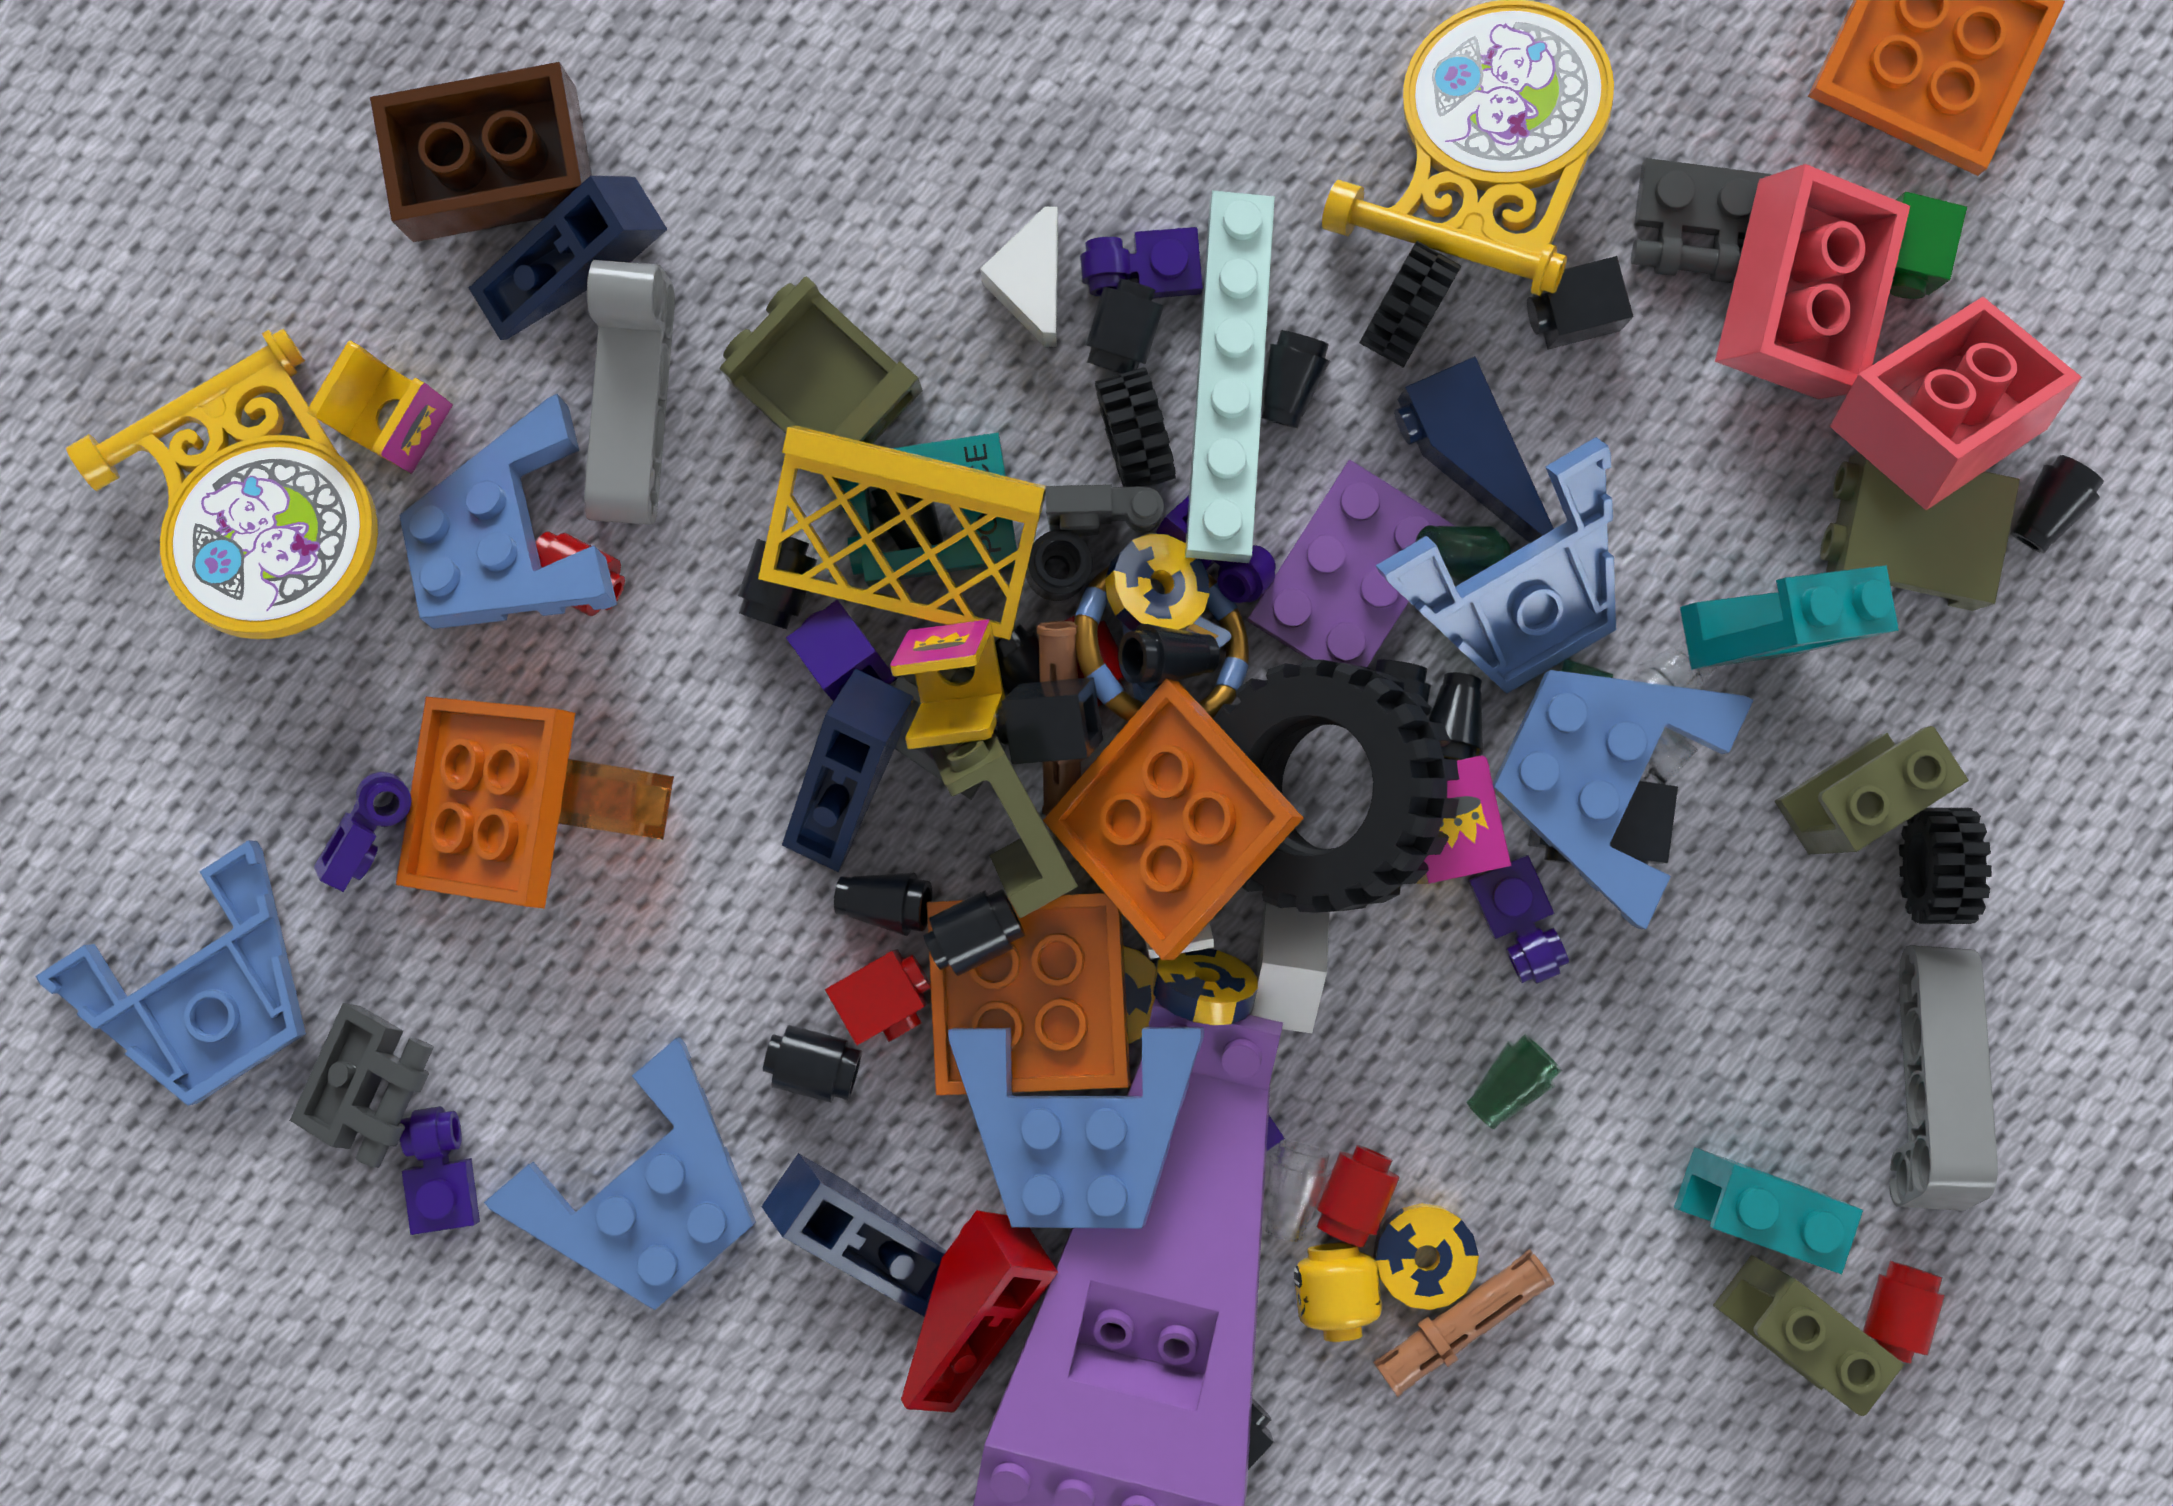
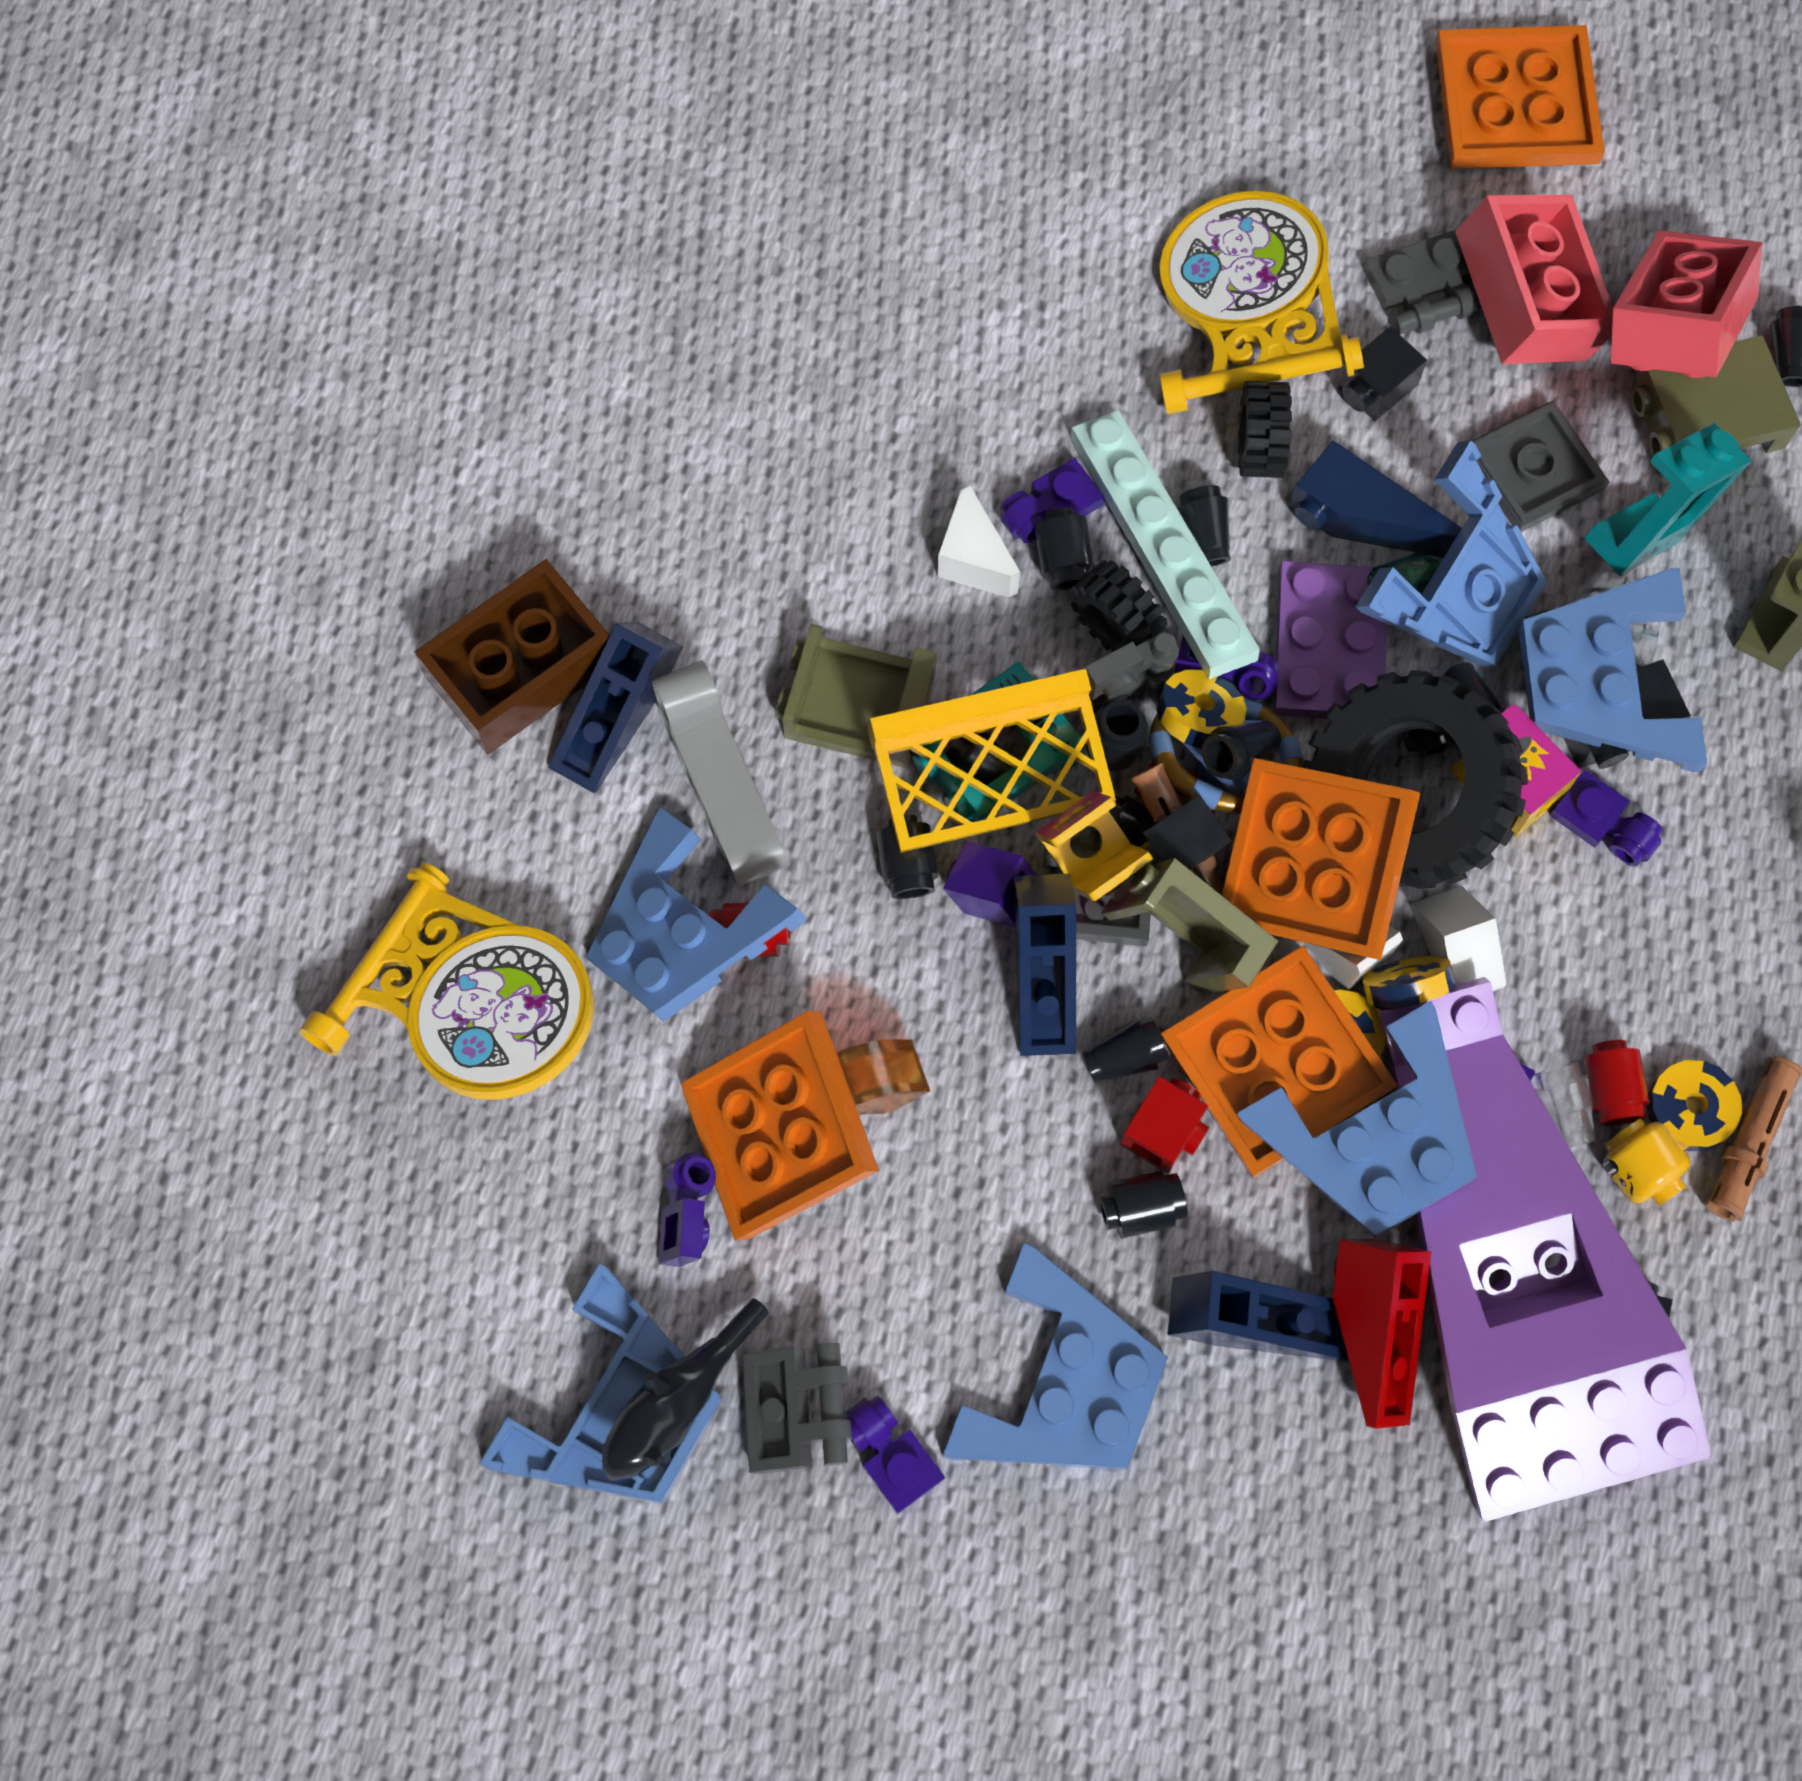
camera: 30 degrees left, 15 degrees down
yellow piece [307,340,453,474] -> none
black brick [923,889,1025,976] -> none
clear green cone [1466,1034,1562,1129] -> none
green brick [1890,191,1967,299] -> none
none -> black piece [602,1298,769,1481]
none -> dark grey tile [1472,400,1610,532]

